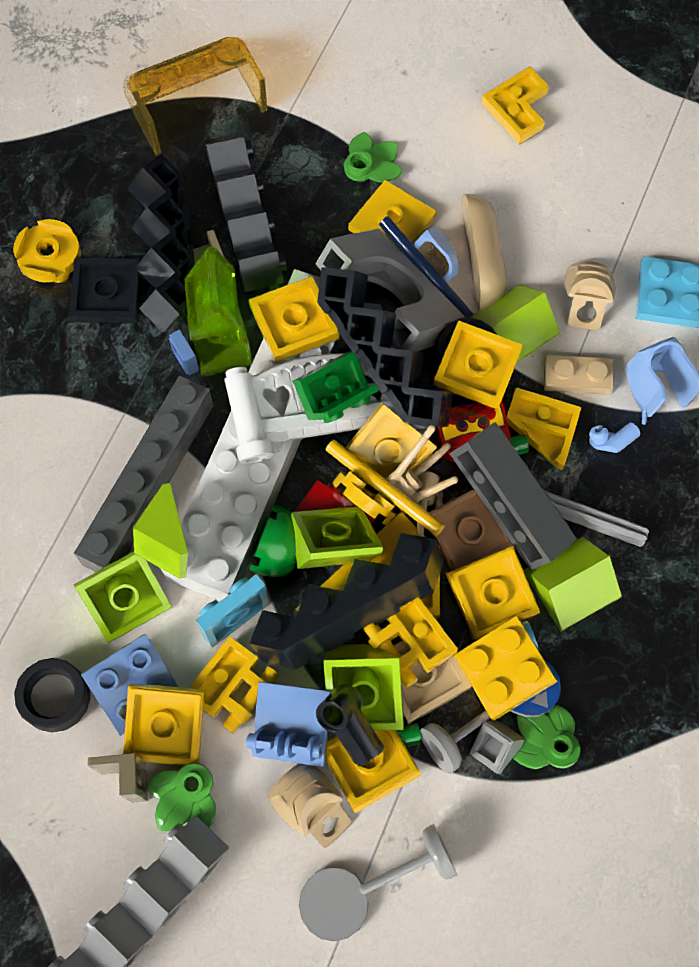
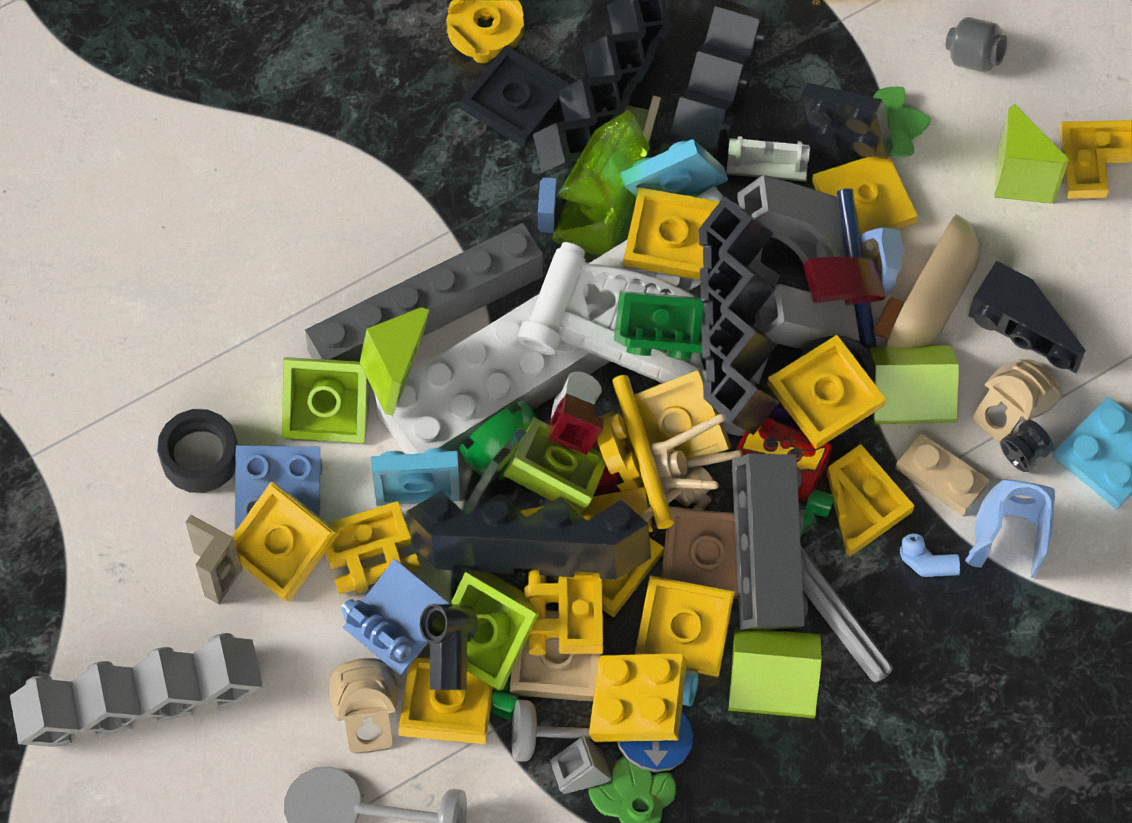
camera: 35 degrees right, 5 degrees down
bright green plate [147,763,216,831] -> none
none -> clear smoke piece [462,428,527,514]
none -> dark red leg [548,372,604,455]
none -> medium azure plate [620,139,728,197]
none -> white hinge [726,136,810,182]
none -> black plate [801,83,893,159]
none -> dark red slope [803,257,886,305]
none -> reddish brown tile [874,297,904,340]
none -> dark grey head [945,17,1007,72]
none -> black slope [968,260,1086,374]
none -> lime slope [994,104,1069,204]
none -> black wheel [1000,419,1053,472]

